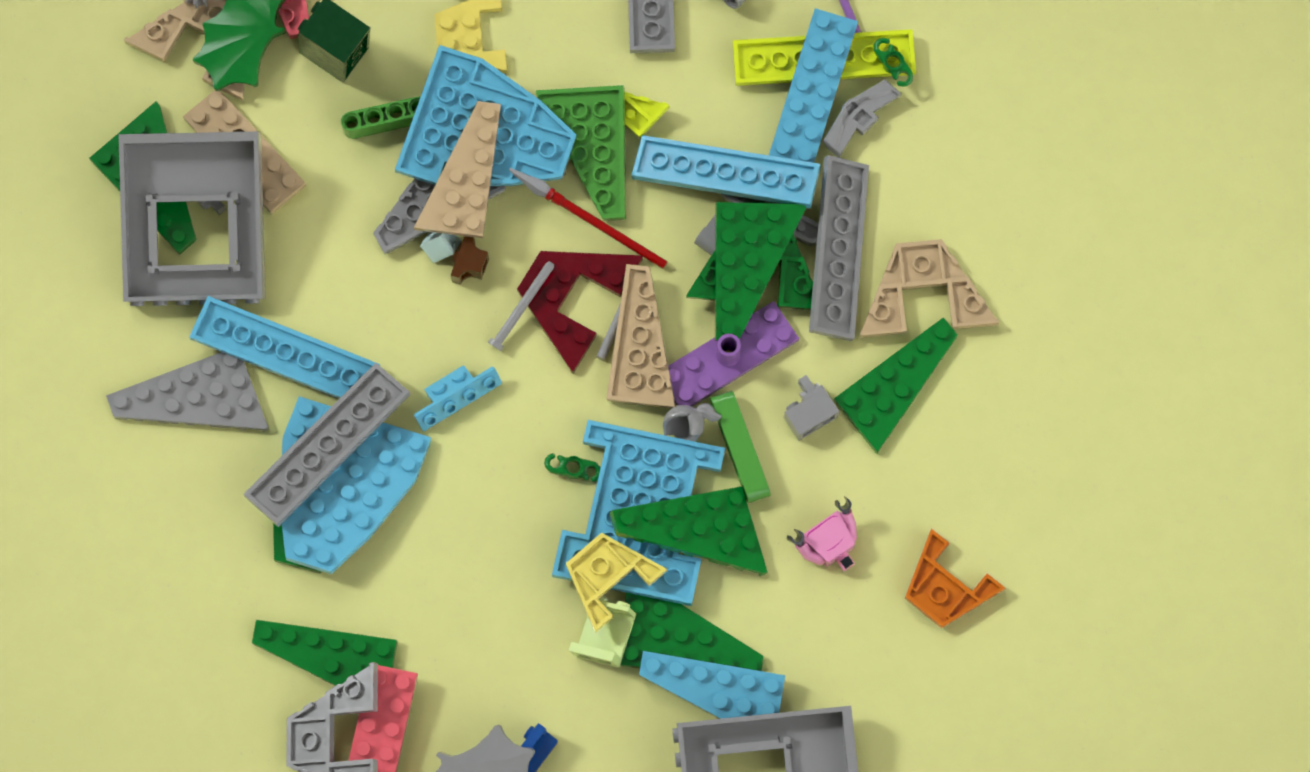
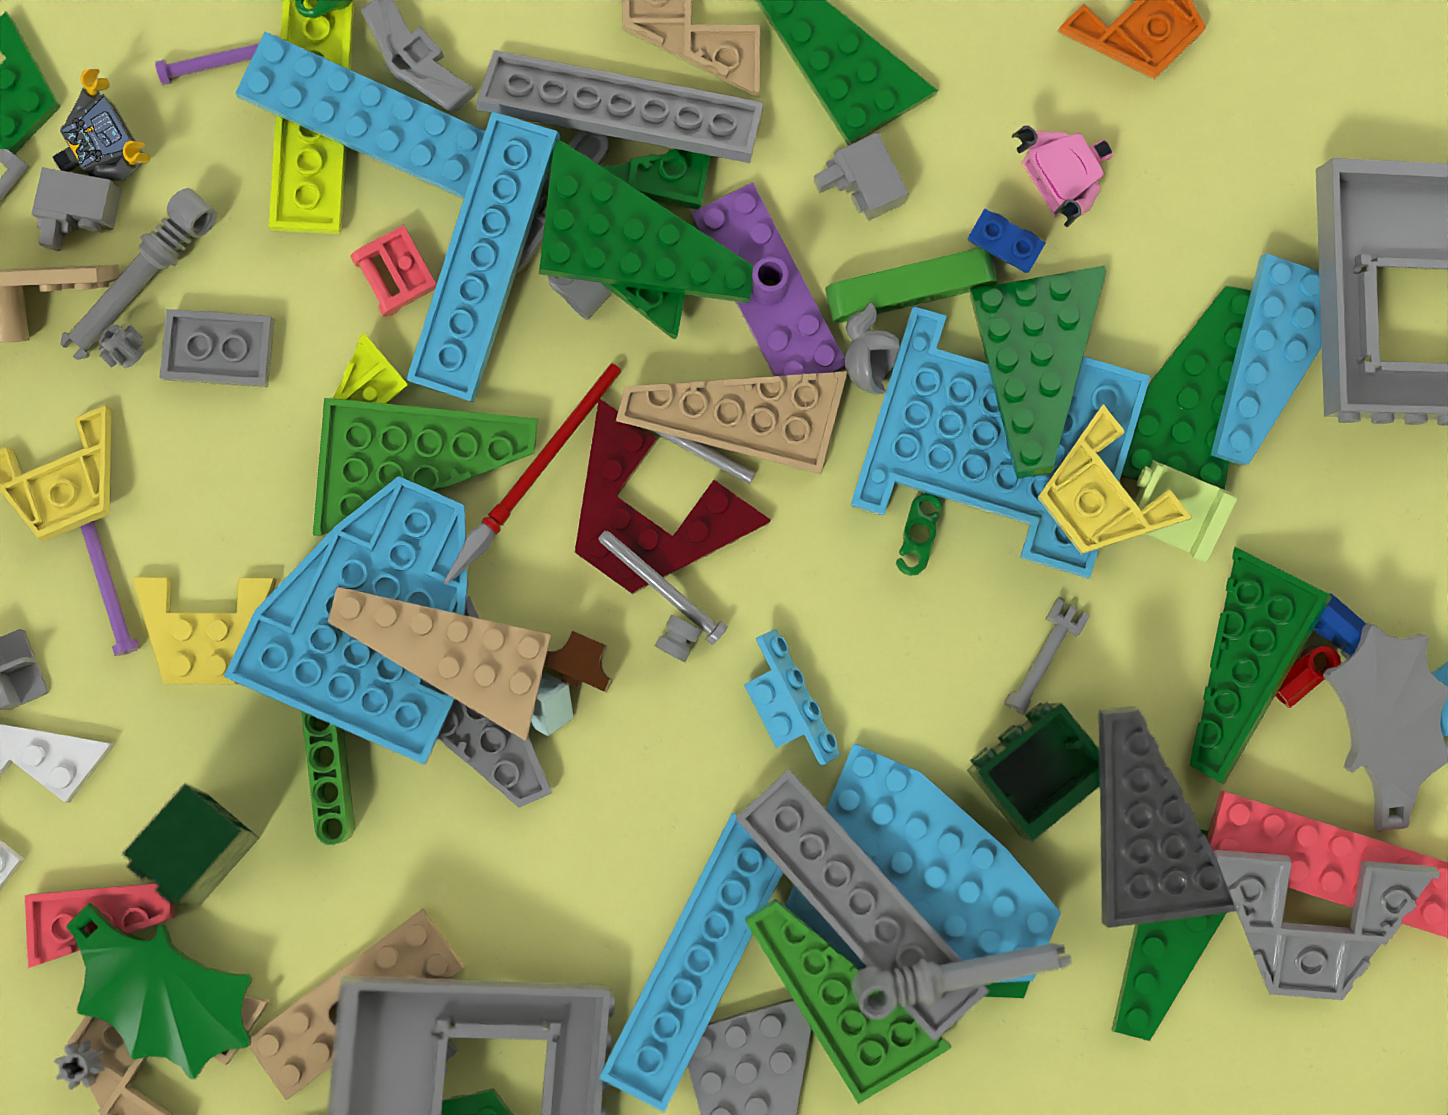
camera: 85 degrees left, 10 degrees up
none -> coral plate [350,225,437,317]
none -> light grey wheel [655,615,702,662]
none -> bright green wing [745,899,952,1104]
none -> light grey piece [852,943,1072,1019]
none -> dark green container [967,702,1100,842]
none -> blue bracket [968,208,1046,273]
none -> light grey hinge [1004,597,1090,715]
none -> flat silver wing [1099,707,1236,928]
none -> green wing [1189,547,1332,784]
none -> red piece [1275,646,1341,708]

